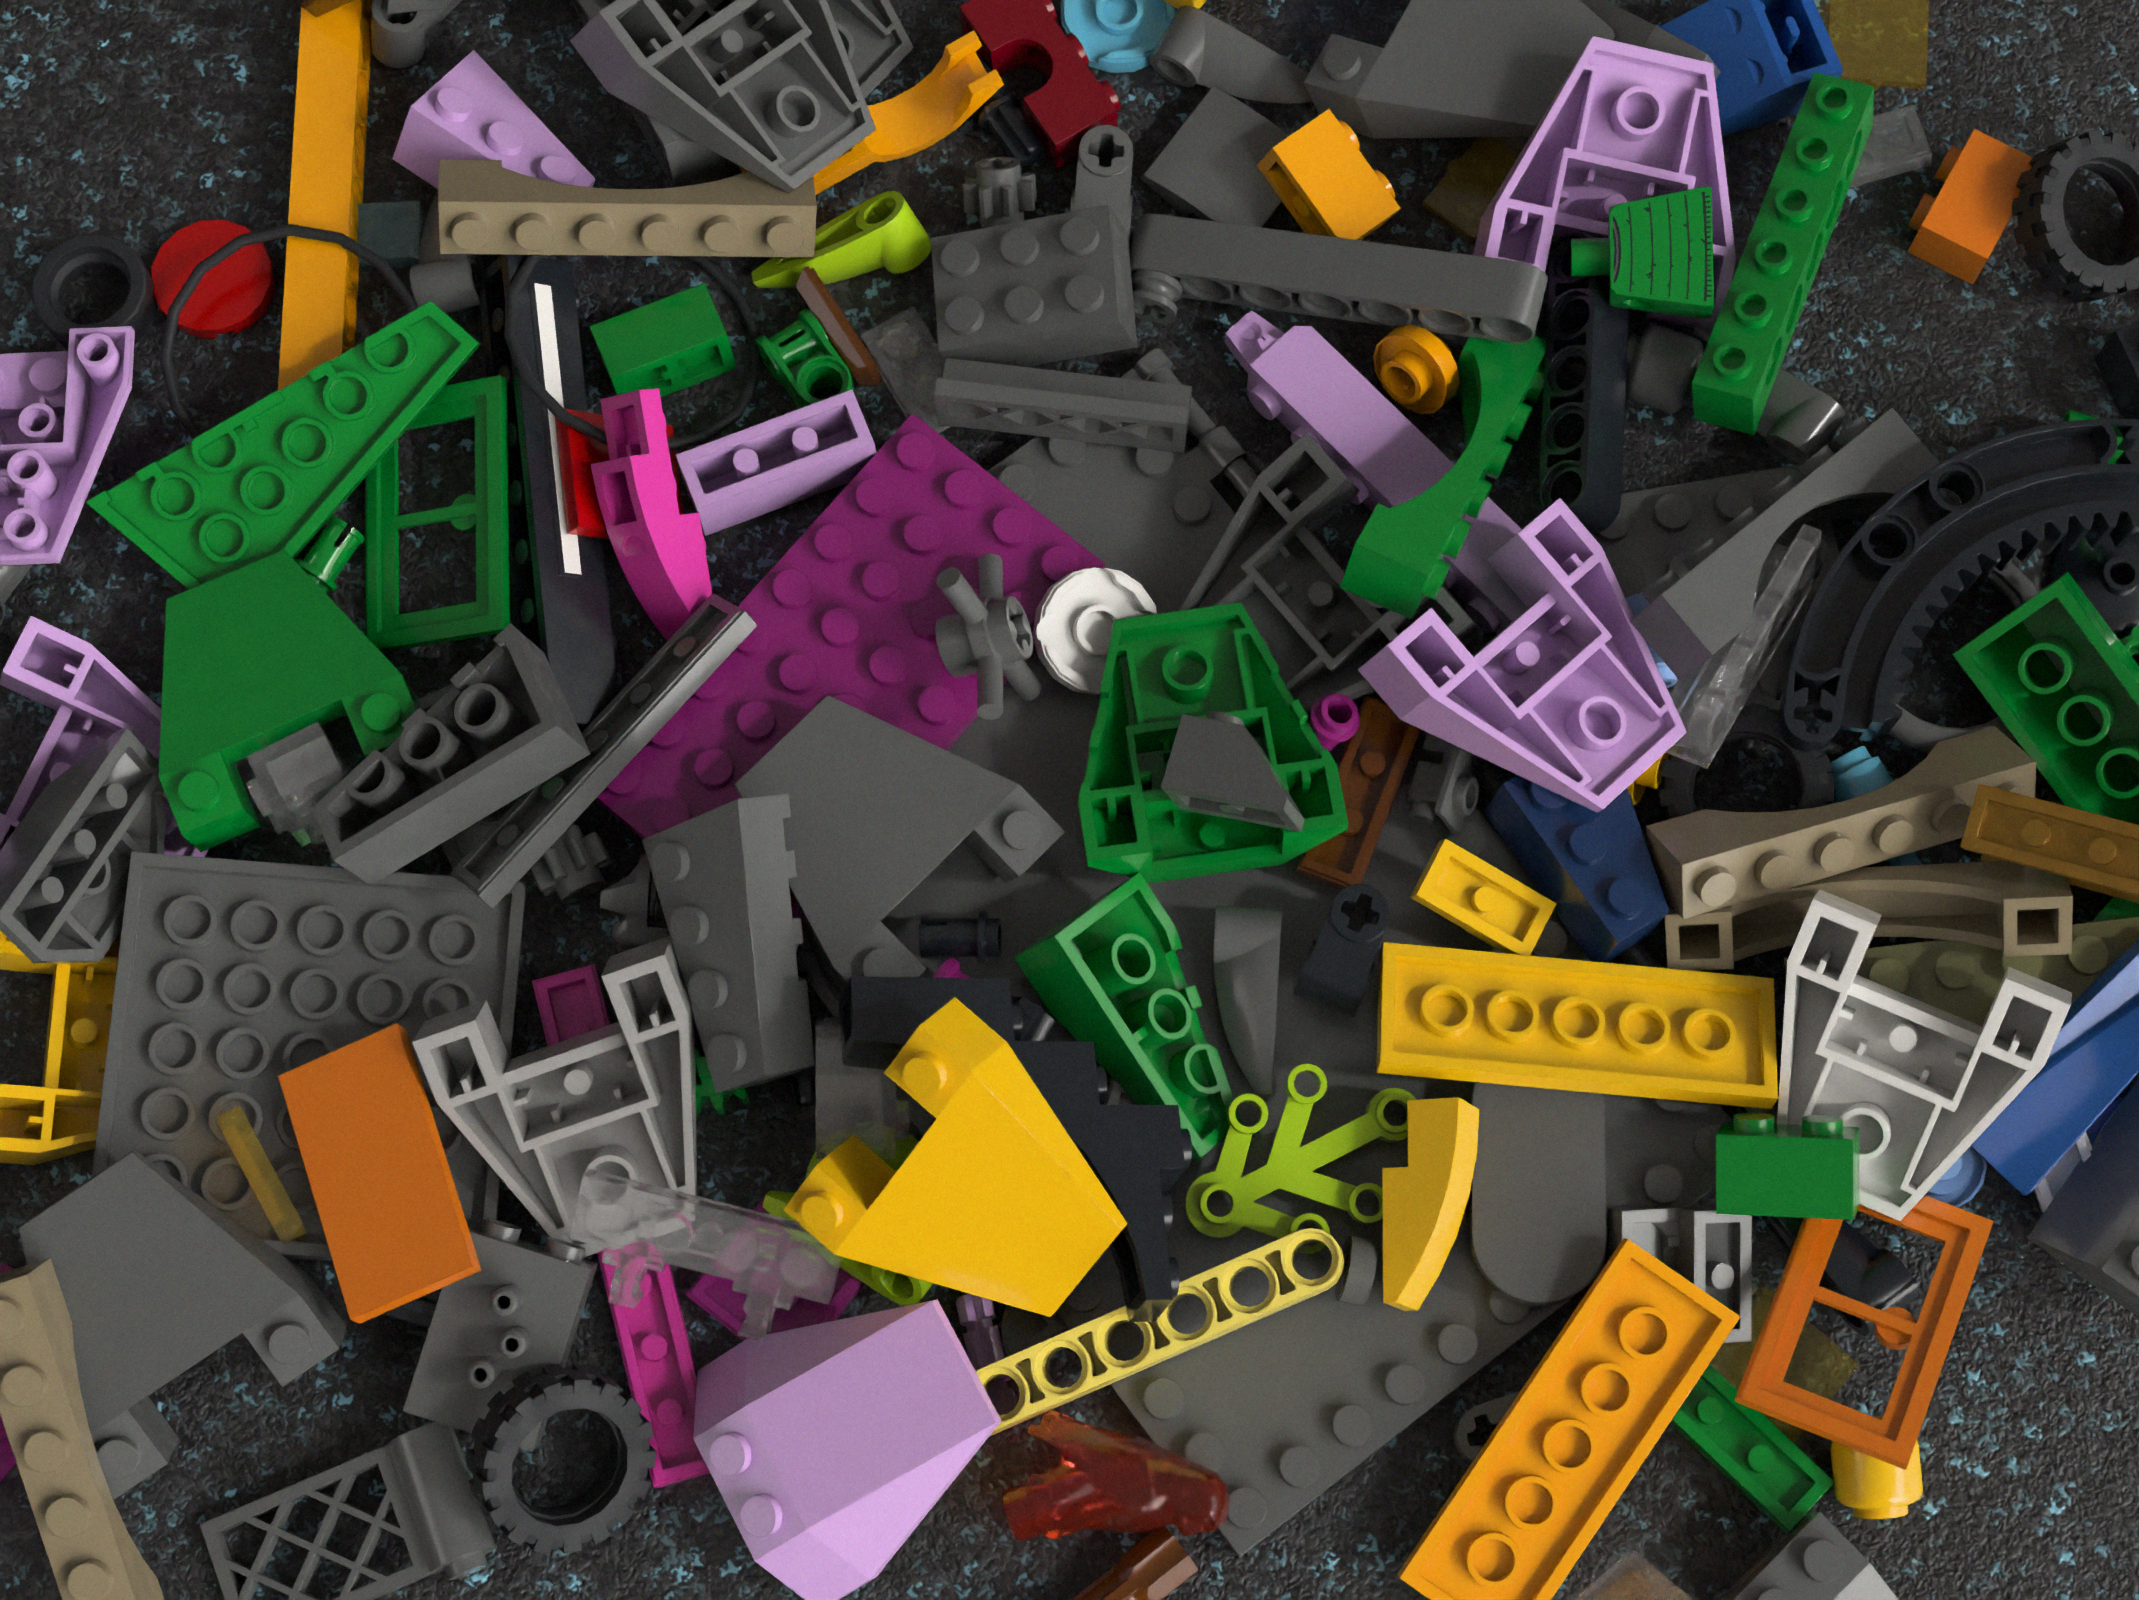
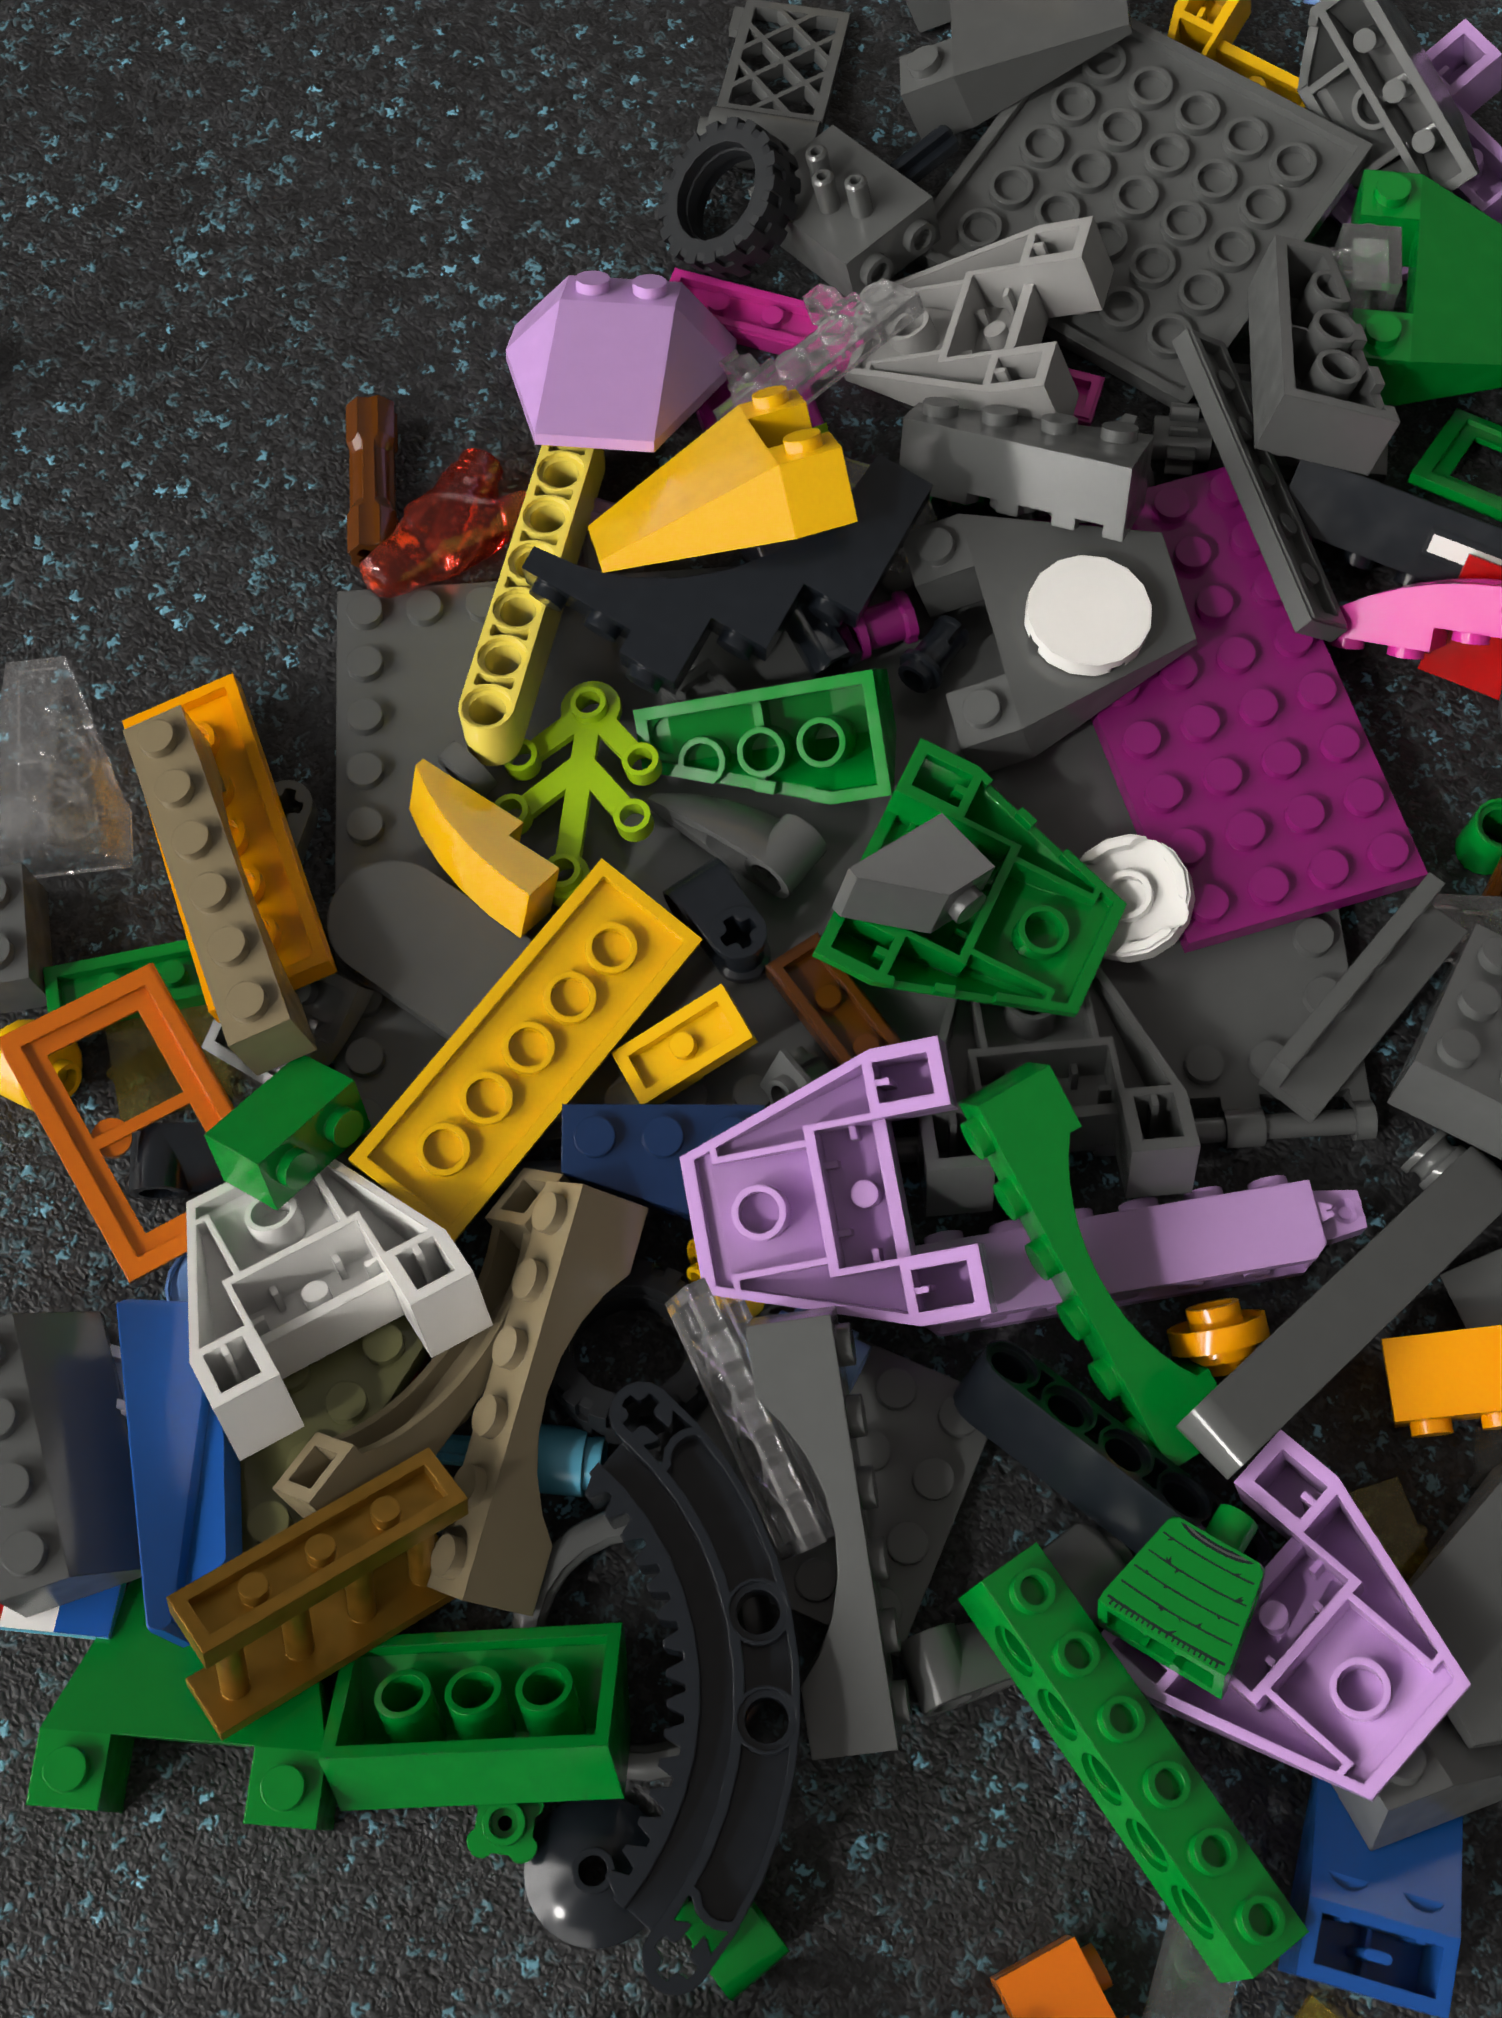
camera: 125 degrees right, 5 degrees down
clear yellow tile [217,1105,307,1243] -> none
orange tile [278,1023,482,1324] -> none
lavender brick [676,390,876,536] -> none
dark grey bar [935,553,1042,720] -> none
magenta pin [1308,693,1360,754] -> none
none -> dark tan arch [122,705,317,1076]
none -> white tile [1024,555,1152,676]

